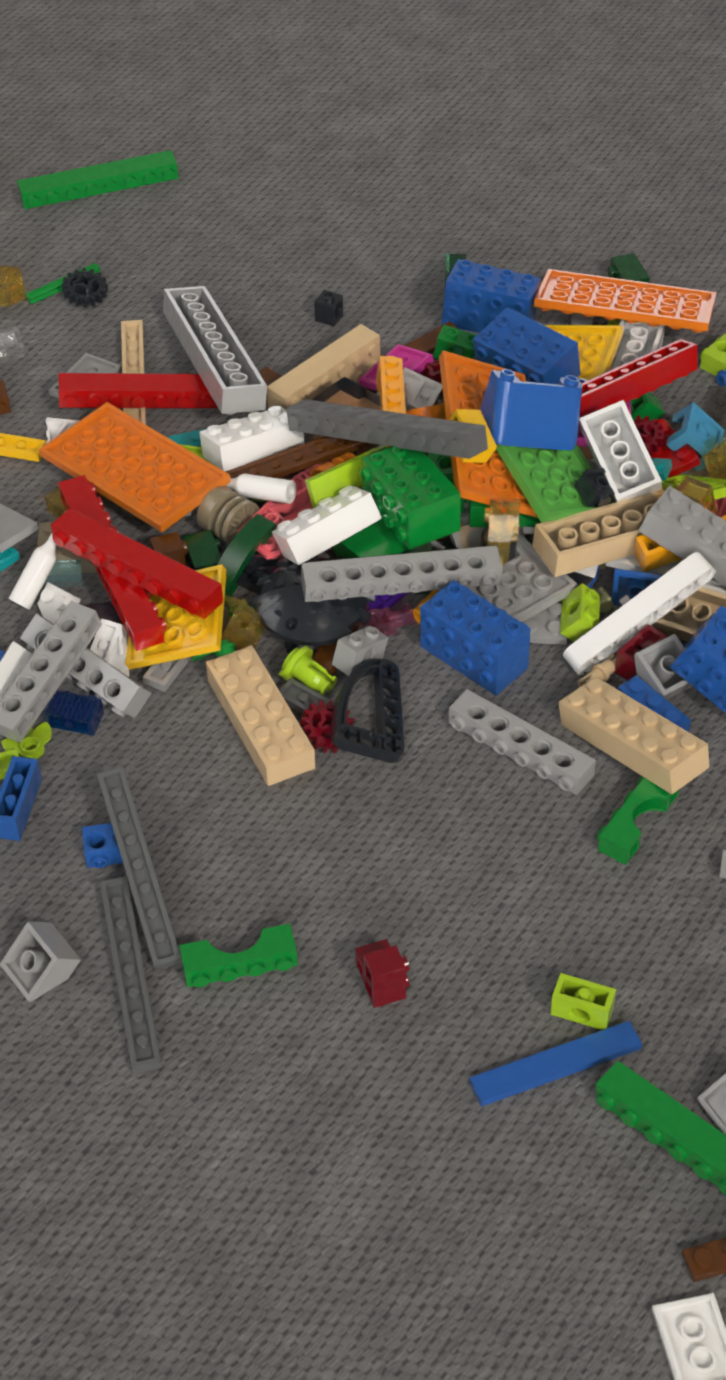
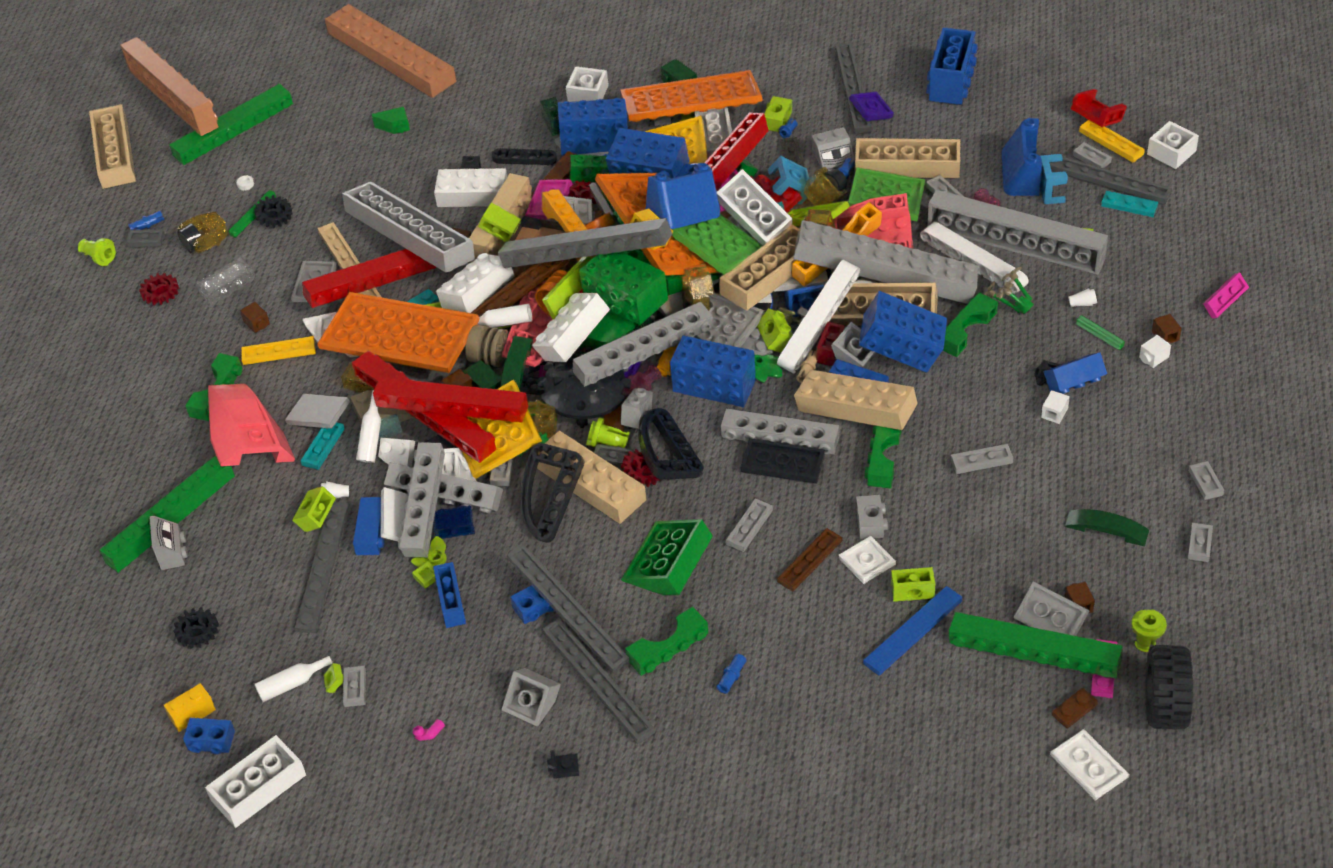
camera: 20 degrees left, 0 degrees up
dark red brick [355,939,410,1008] -> none
black brick [574,468,615,507] -> none
none -> nougat brick [120,37,219,136]
none -> white tile [236,175,254,190]
none -> nougat brick [325,4,456,98]
none -> green slope [372,106,410,134]
none -> white brick [434,168,507,207]
none -> lime brick [478,202,521,242]
none -> black beam [492,148,557,165]
none -> black beam [521,443,585,543]
none -> black bracket [547,750,580,779]
none -> white brick [566,67,608,102]
none -> green slope [621,519,713,595]
none -> blue pin [717,654,747,694]
none -> light grey plate [726,499,773,552]
none -> black plate [740,438,825,484]
none -> green plate [755,355,783,383]
none -> reddish brown tile [777,528,843,592]
none -> white tile [839,536,896,584]
none -> light grey brick [856,495,888,539]

